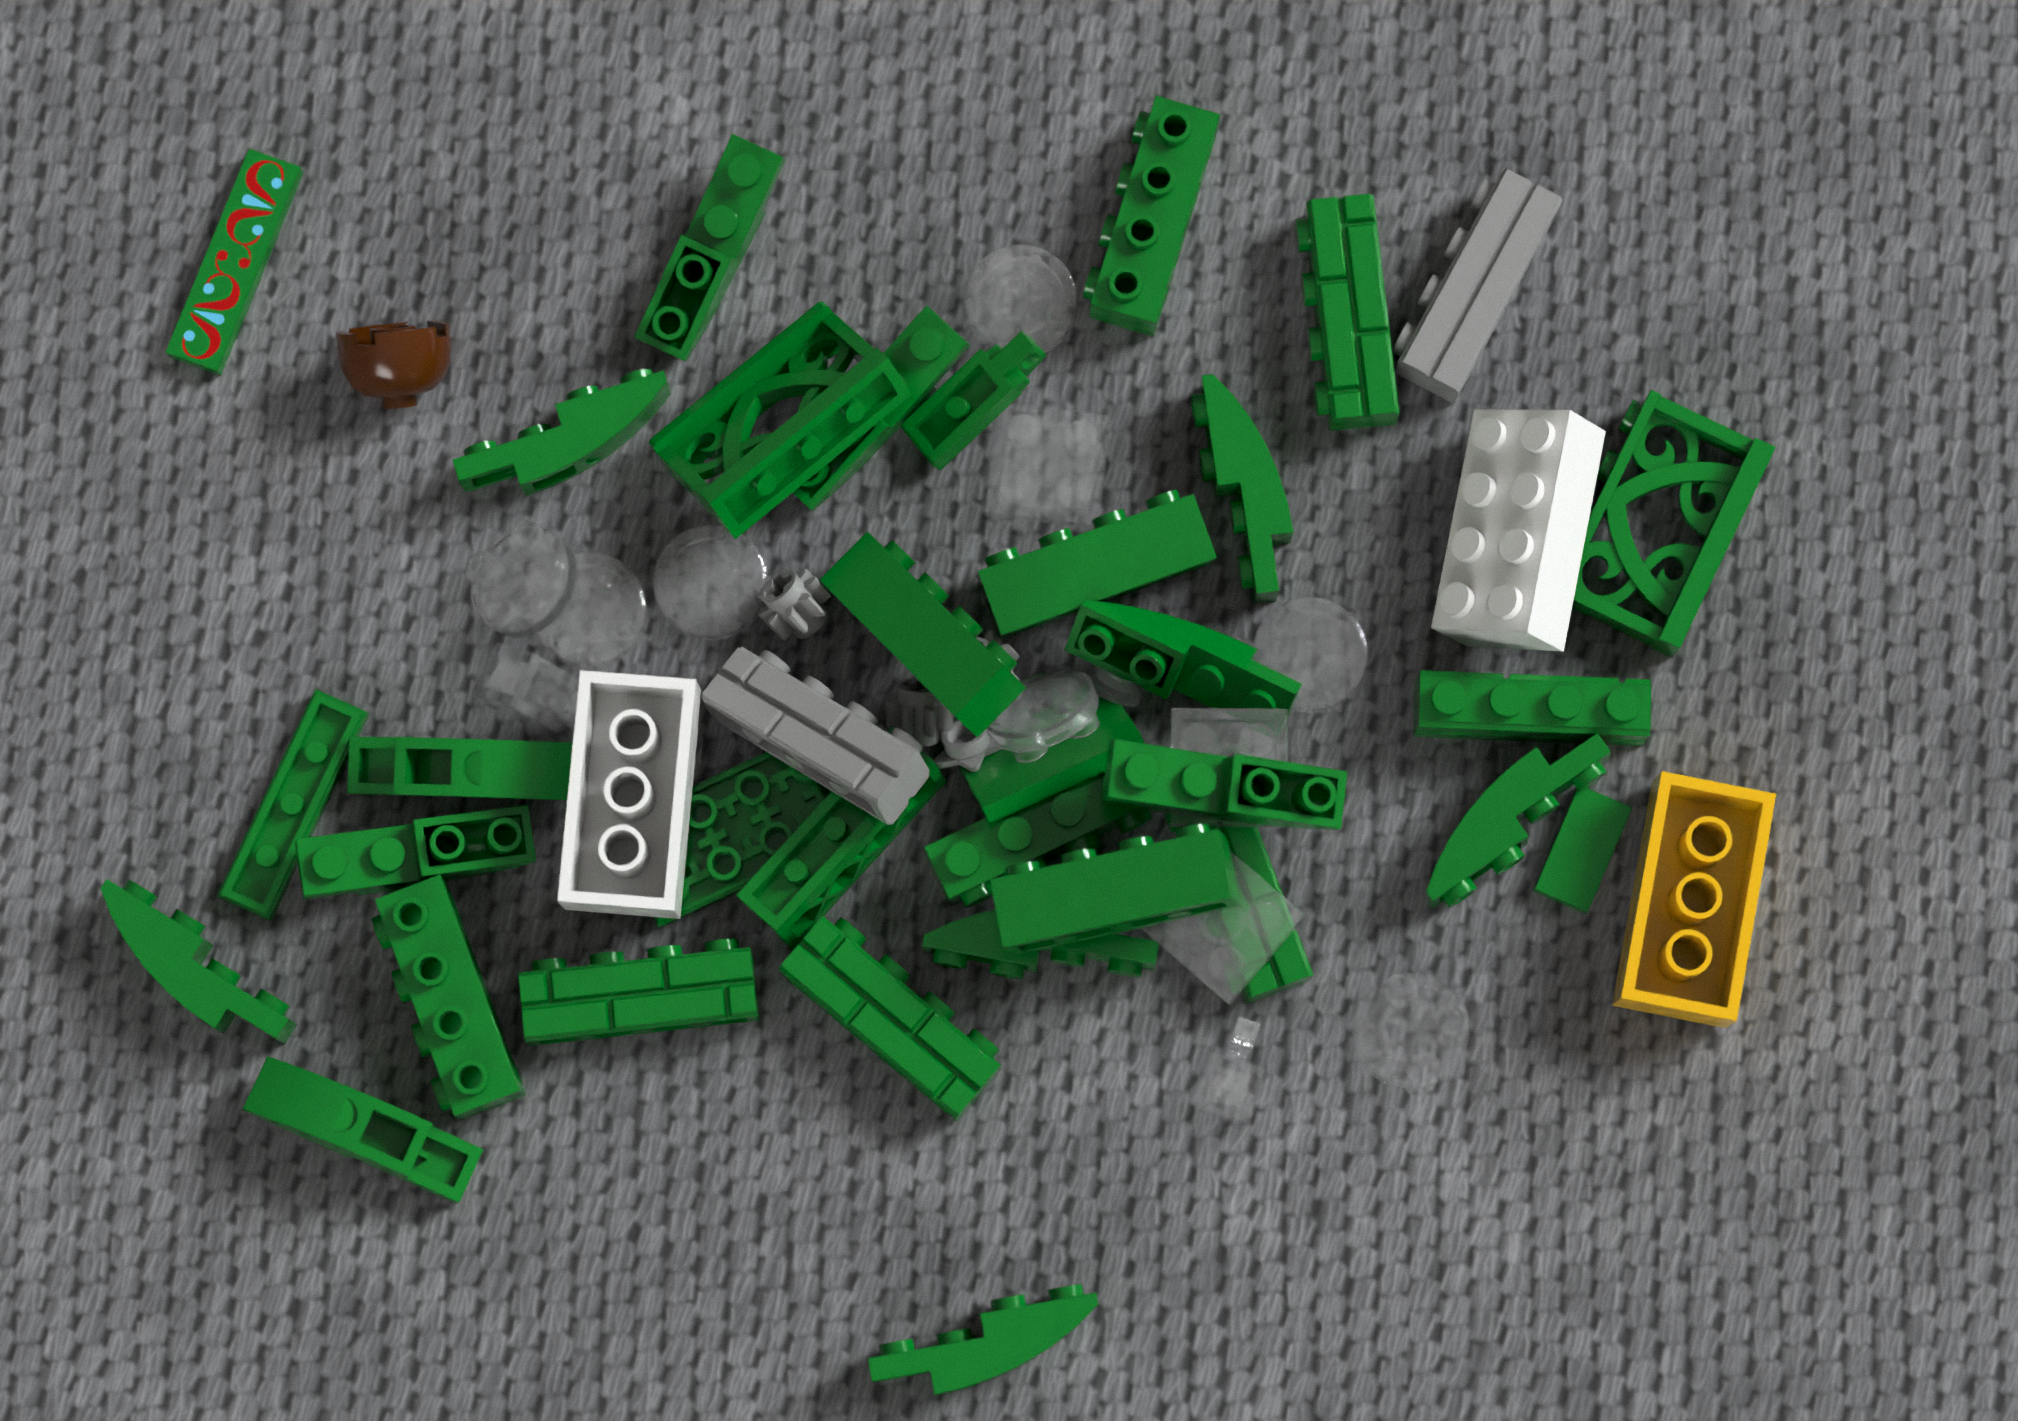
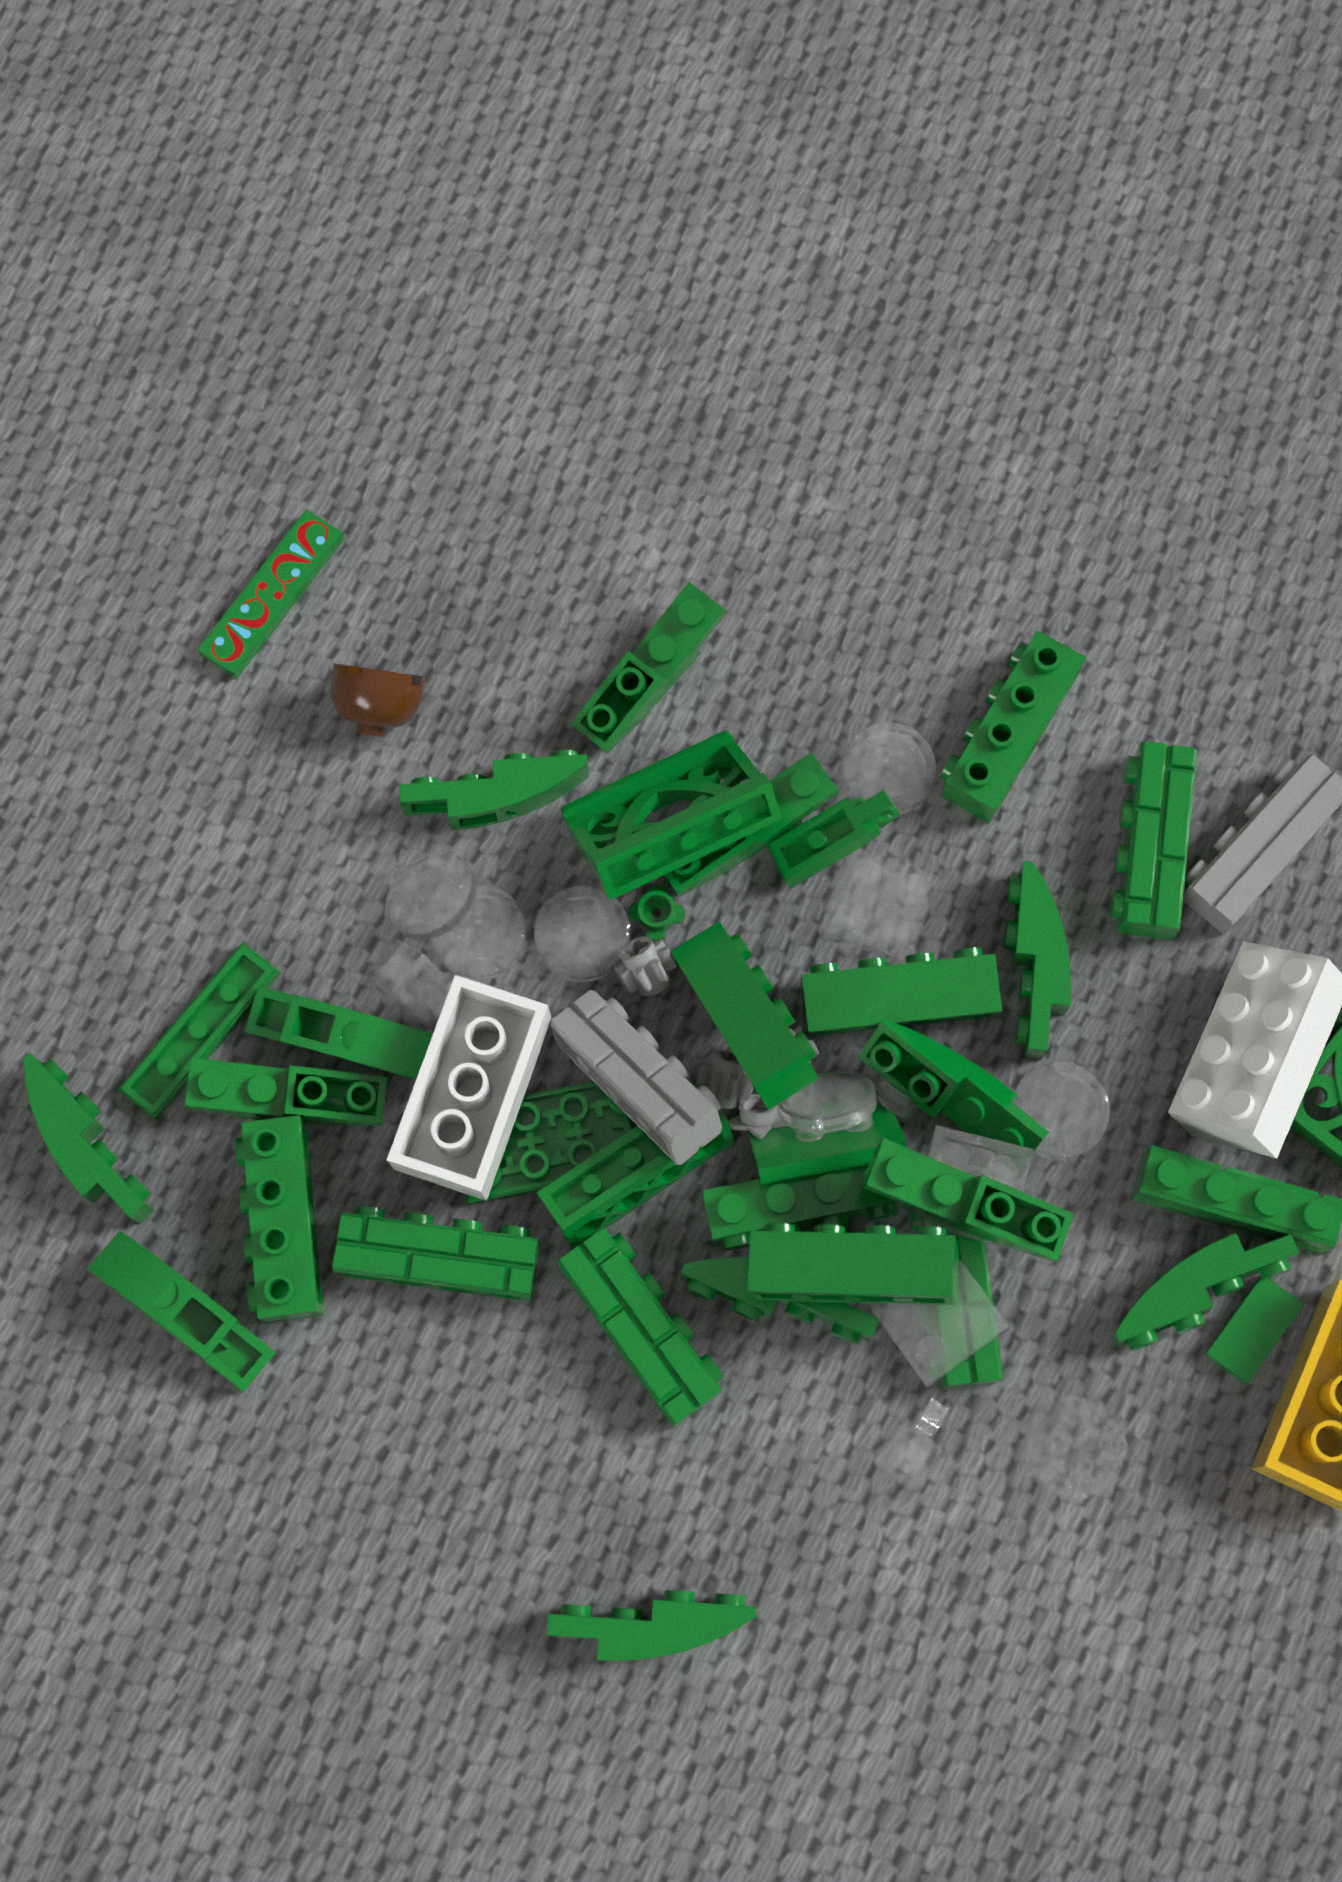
camera: 15 degrees right, 5 degrees down
none -> green plate [628,885,685,941]

